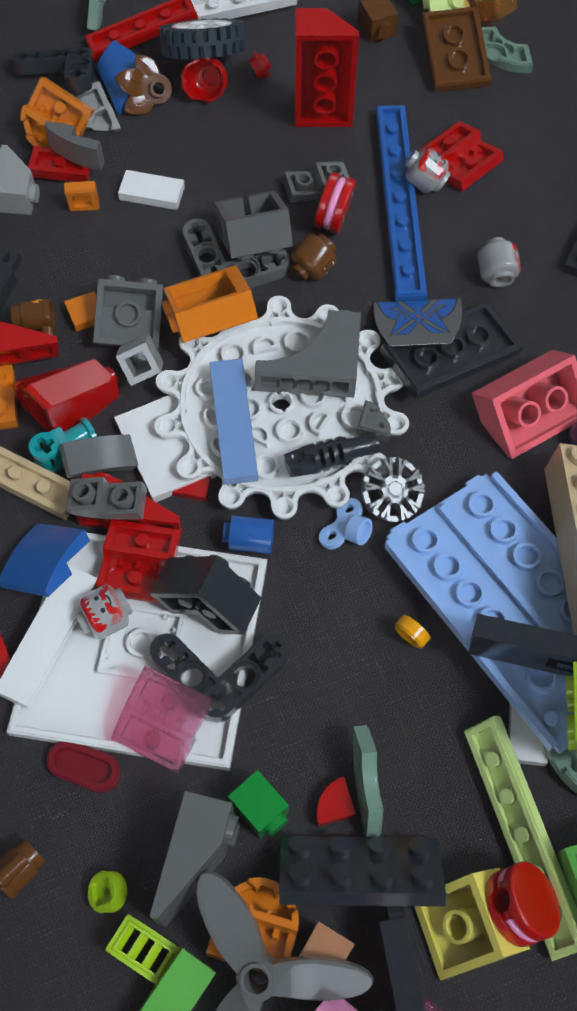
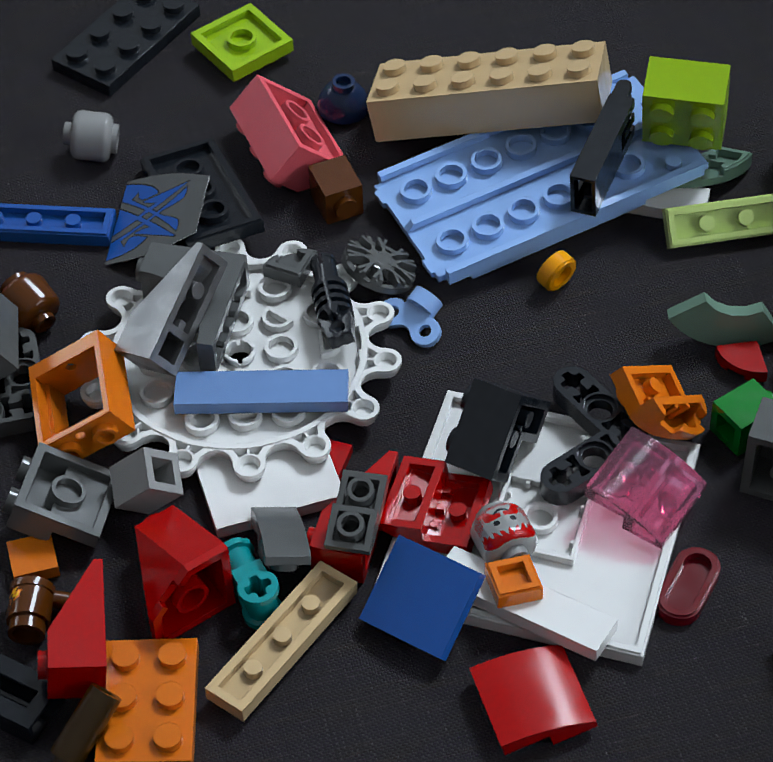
camera: 80 degrees left, 15 degrees down
blue brick [222,516,274,554] -> none
none -> flat silver slope [114,242,228,377]
none -> reddish brown brick [308,155,364,225]
none -> orange tile [484,554,543,608]
none -> orange slope [610,365,707,440]

